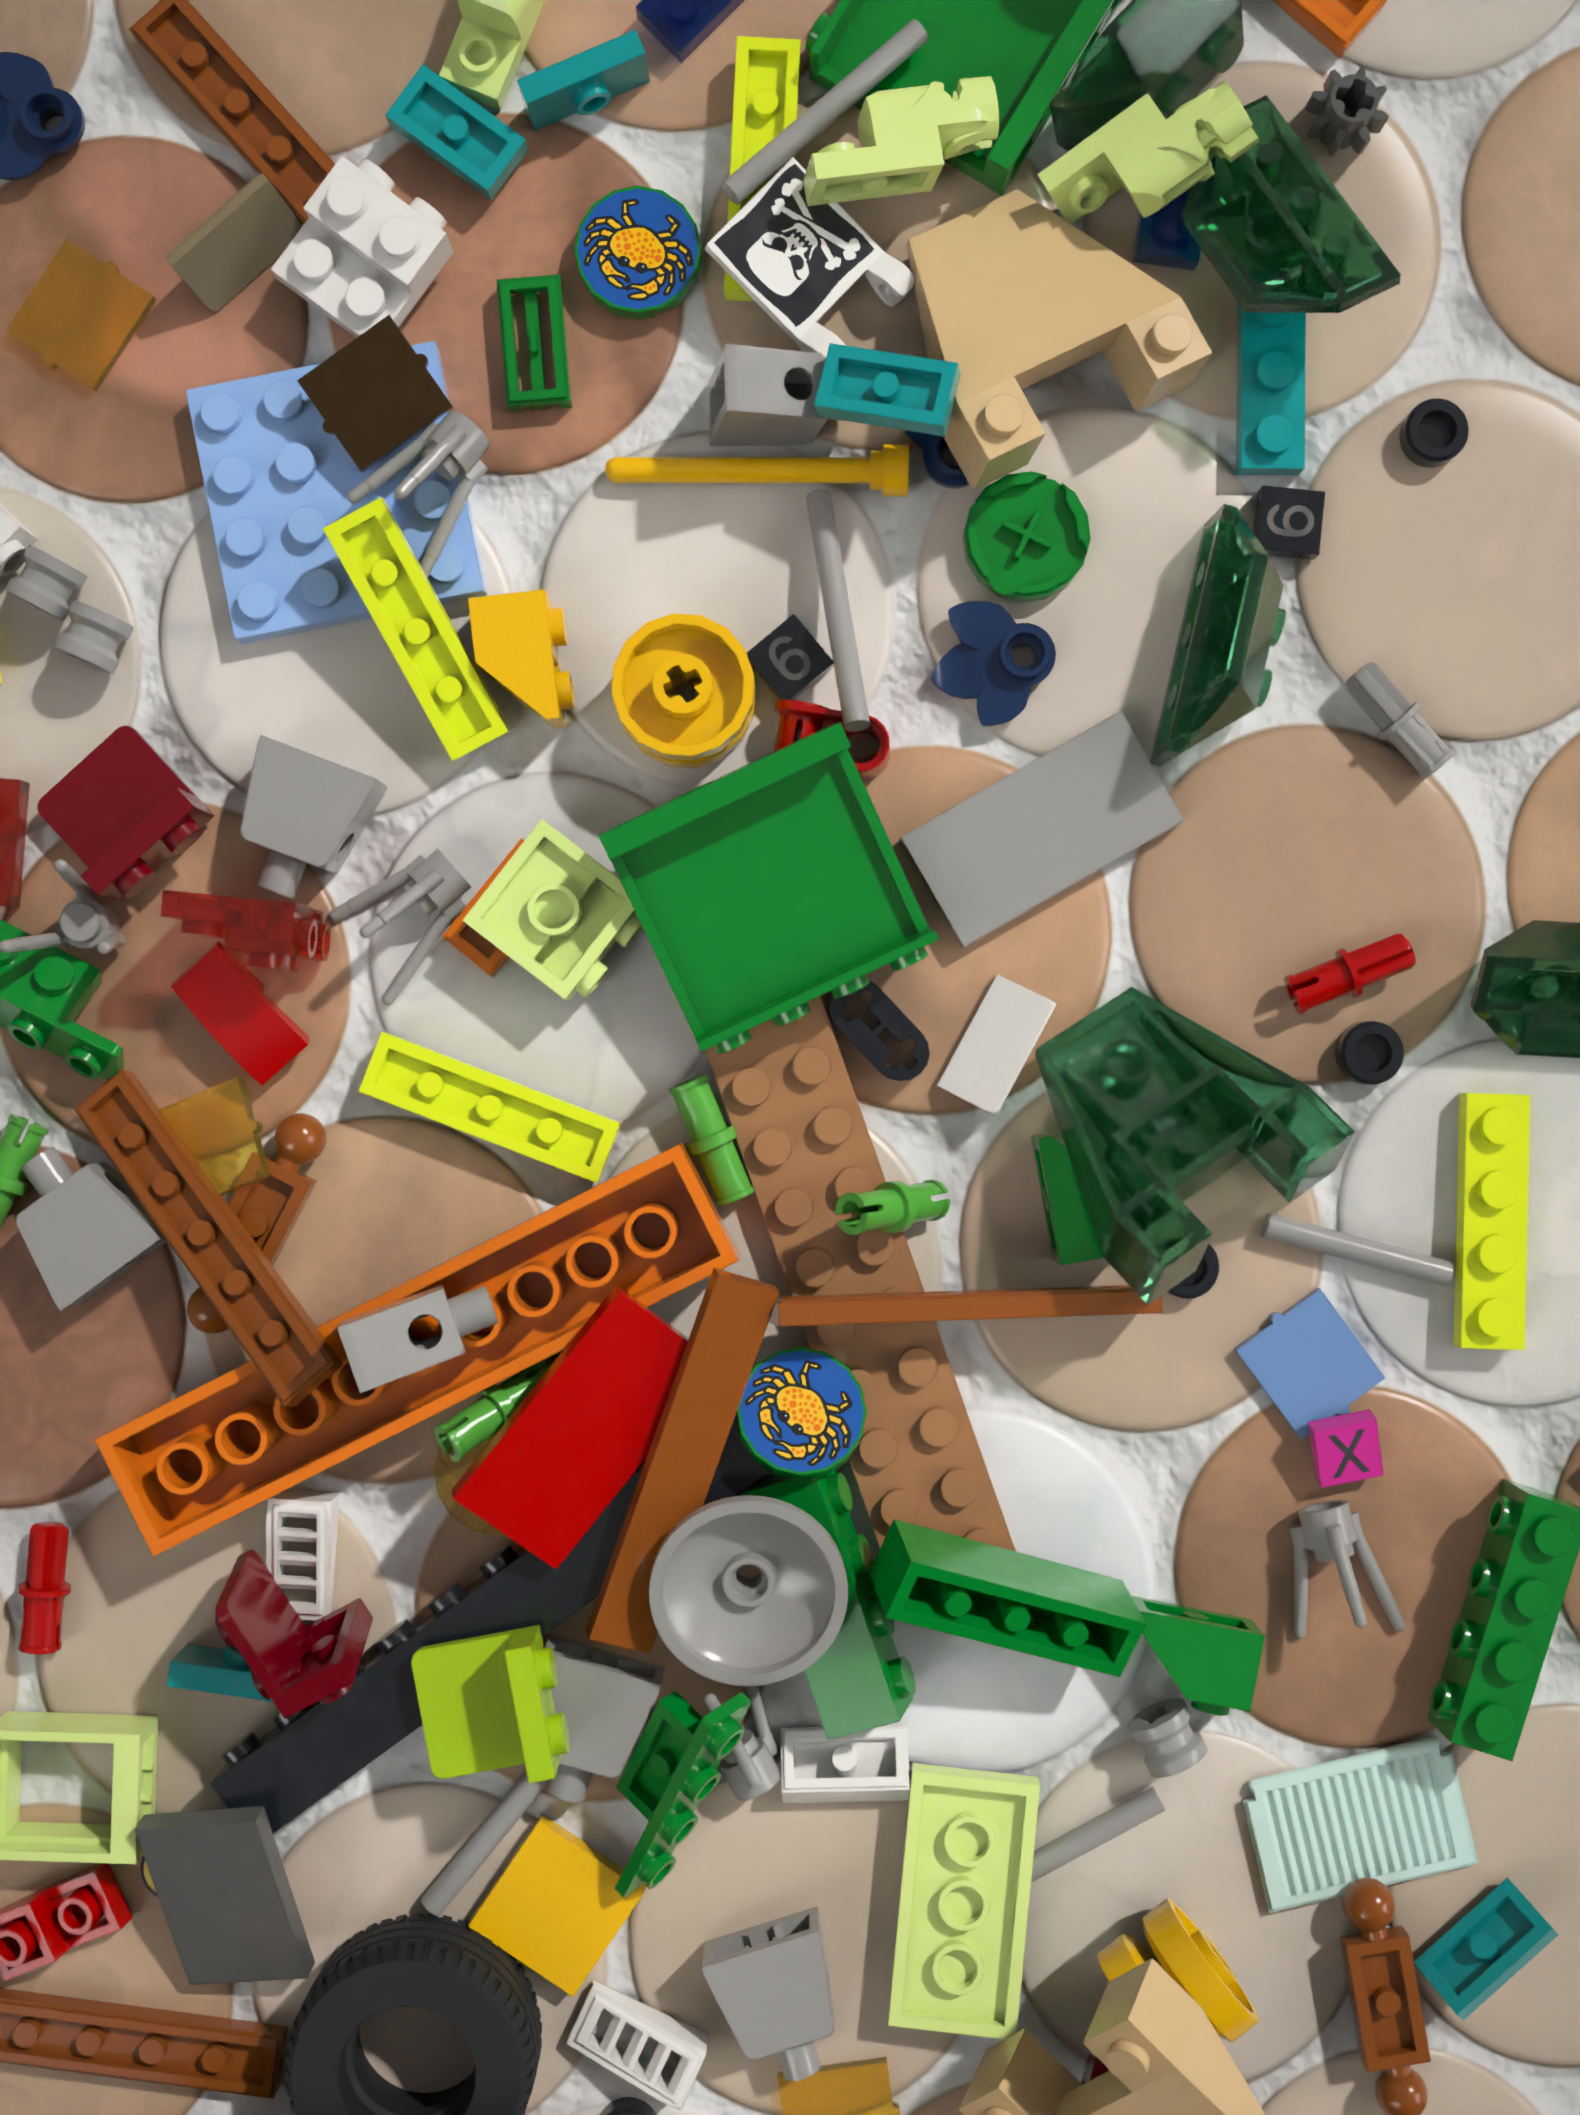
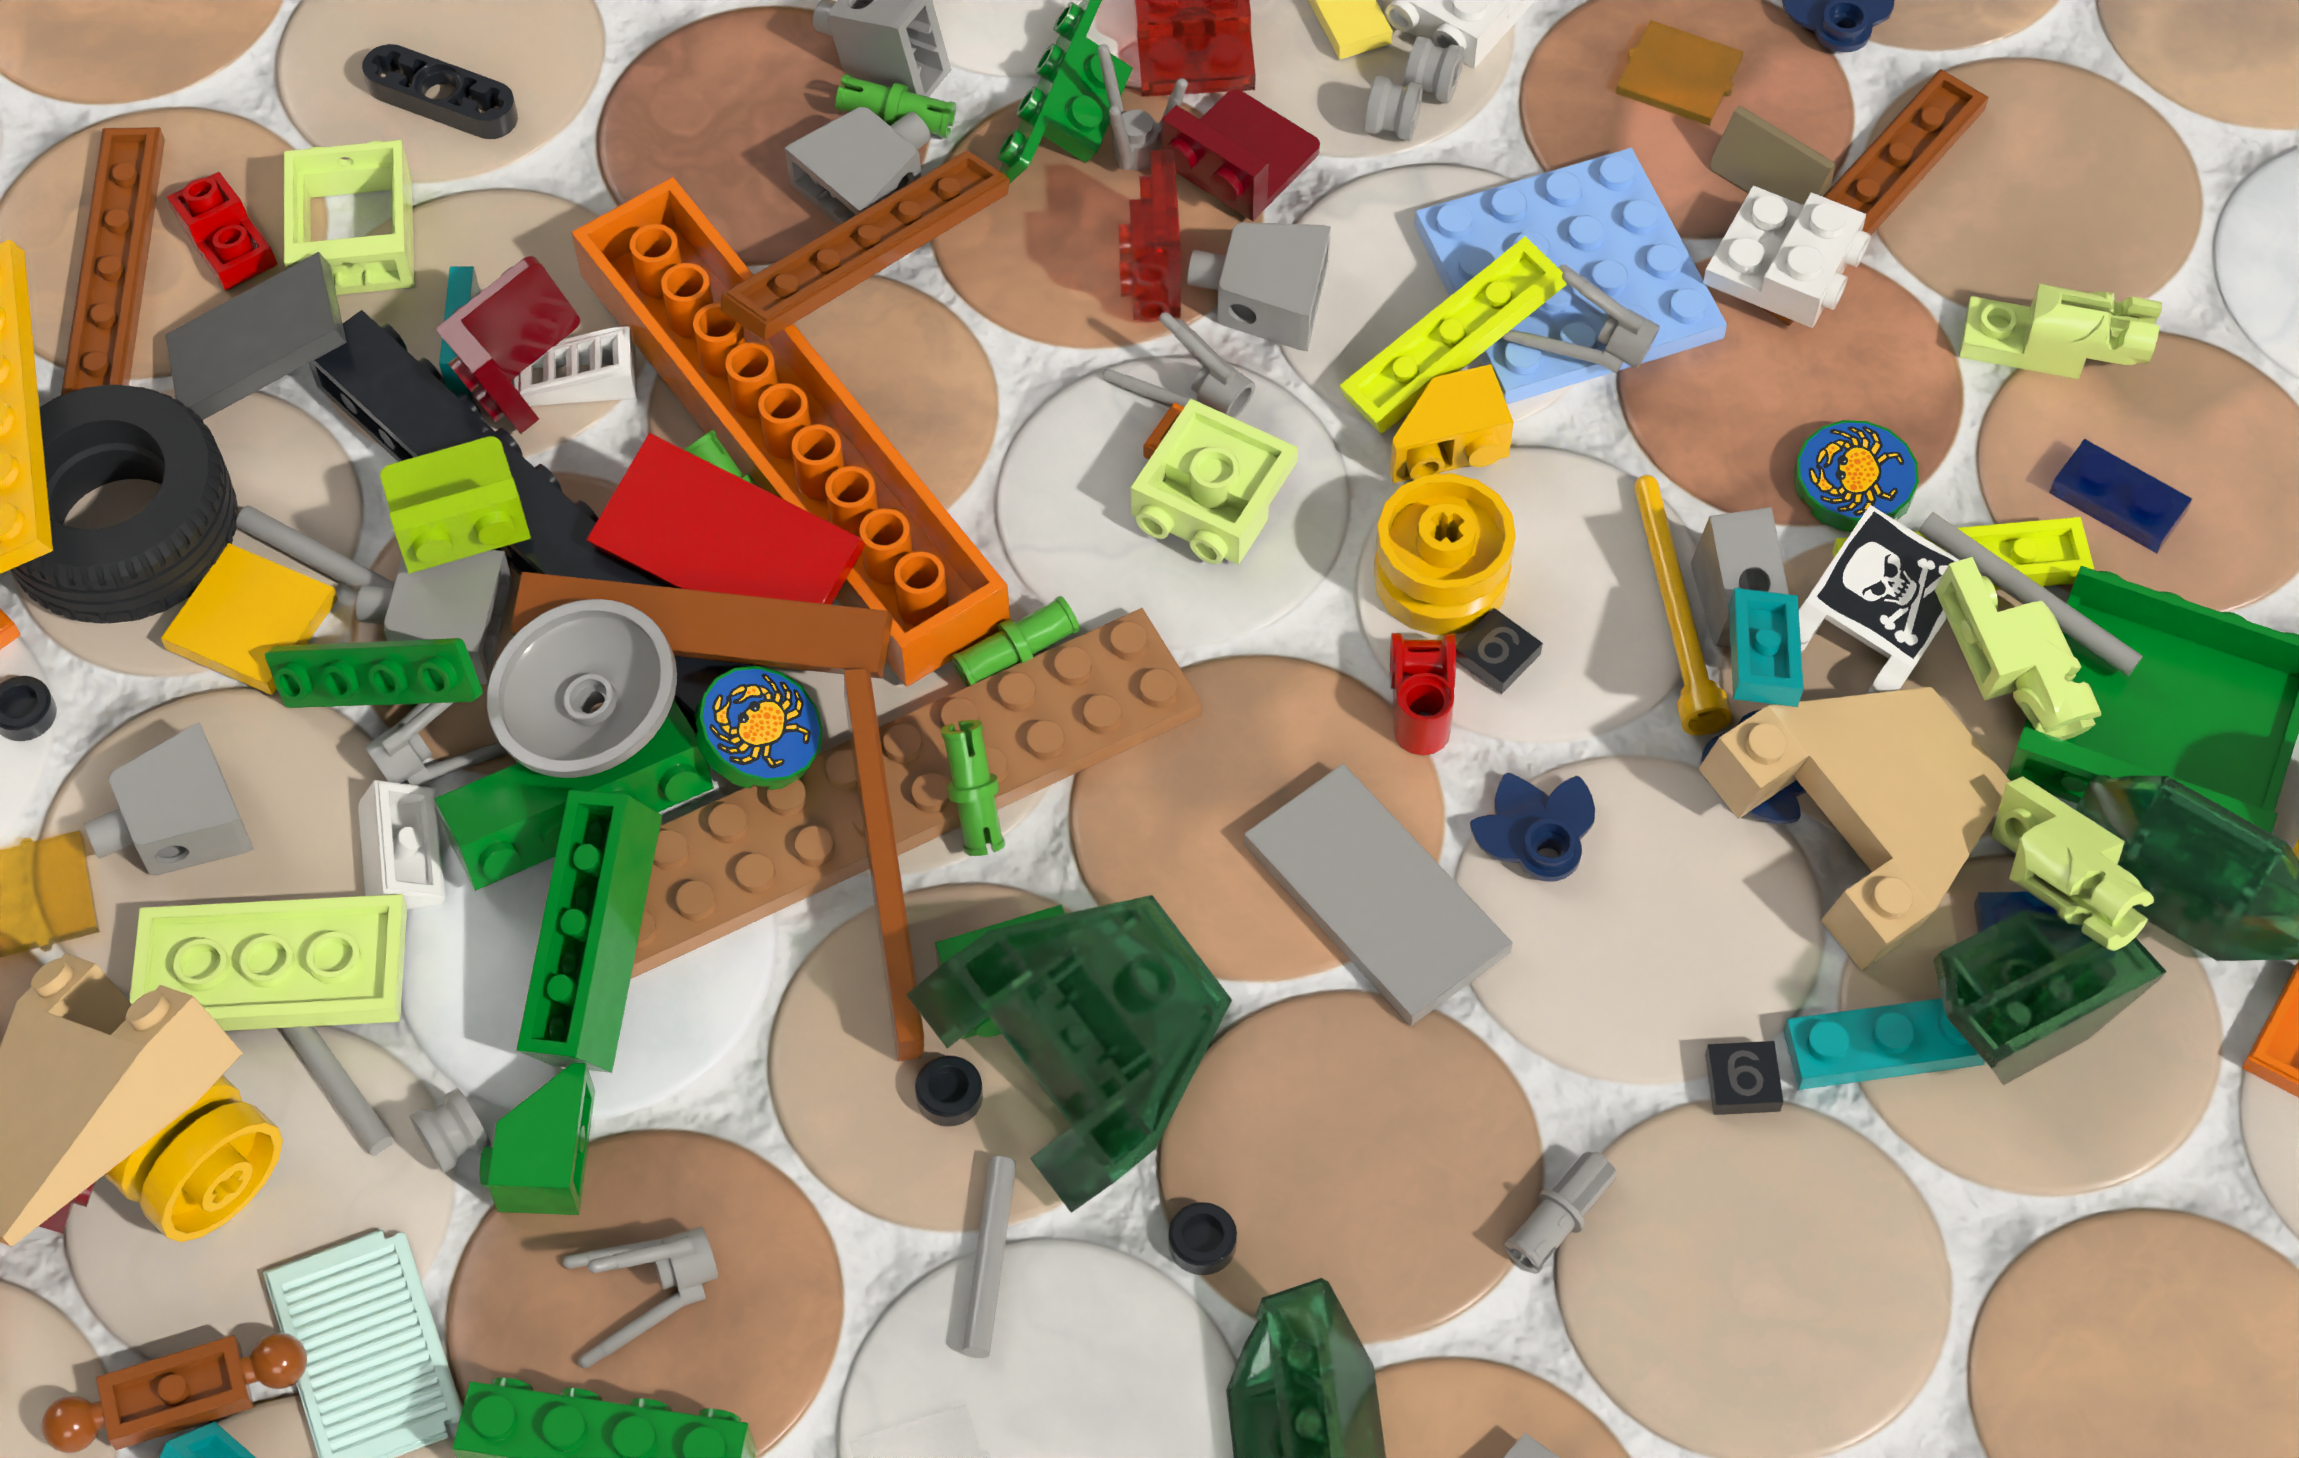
camera: 80 degrees right, 30 degrees down
red axle [18,1522,71,1655] -> none
clear yellow piece [159,1077,271,1196] -> none
red slope [171,941,309,1086] -> none
dark orange plate [187,1113,326,1334] -> none
dark brown piece [297,315,454,473] -> none
light grey torso [337,1285,499,1393] -> none
neon yellow plate [358,1032,622,1183] -> none
teal plate [385,64,529,201] -> none
green tile [497,274,572,412] -> none
teal plate [517,29,650,131] -> none
white slope [566,1981,708,2110] -> none
green panel [598,722,939,1054] -> none
light grey bar [806,489,870,732] -> none
black beam [828,980,930,1081] -> none
white slope [937,974,1056,1116] -> none
green tile [963,471,1091,602] -> none
clear green wedge [1150,504,1286,767] -> none
medium blue piece [1234,1288,1385,1440] -> none
red axle [1284,934,1416,1015] -> none
dark grey gear [1305,67,1389,157] -> none
dark pink tile [1308,1409,1384,1488] -> none
black tile [1399,398,1469,468] -> none
neon yellow plate [1453,1093,1530,1350] -> none

